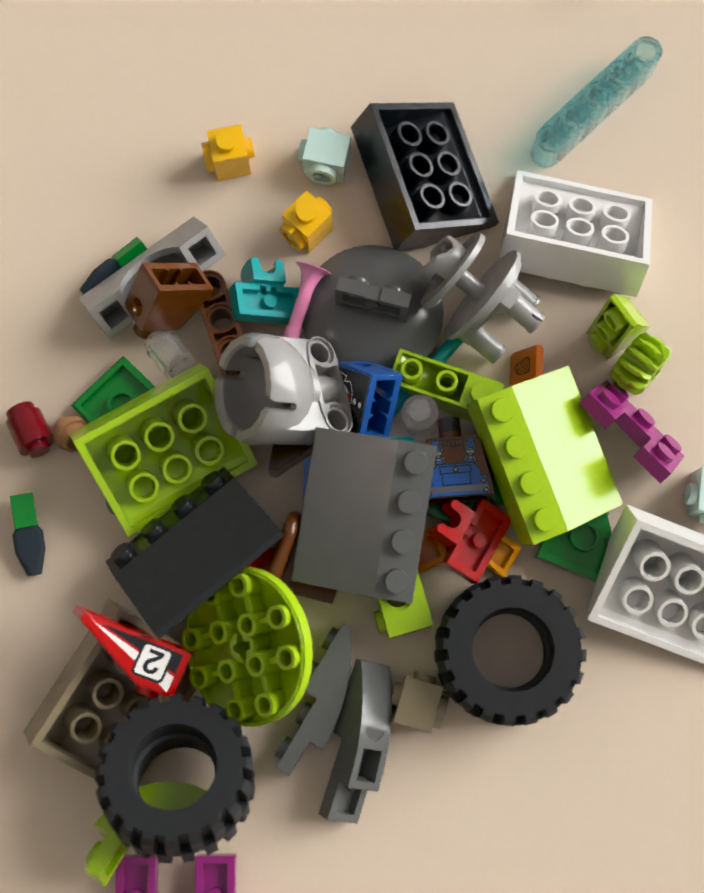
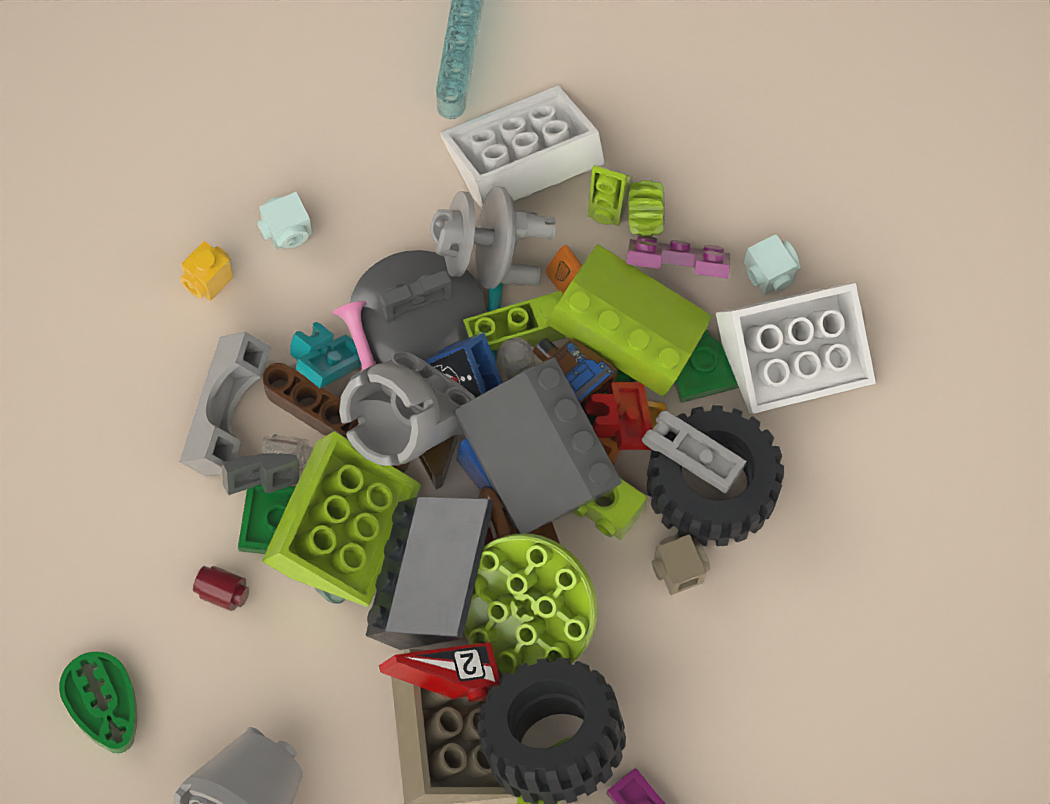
camera: 40 degrees left, 10 degrees down
black piece [9,492,46,576] -> none
medium nougat plate [53,416,87,452] -> none
piece [80,237,147,295] -> none
reddish brown torso [125,263,214,340] -> none
dark grey slope [274,623,351,776] -> none
yellow brick [279,190,333,253] -> none
dark grey slope [319,658,392,824] -> none
black slope [351,102,499,250] -> none
none -> dark grey slope [222,453,299,495]
none -> light grey plate [642,411,746,494]

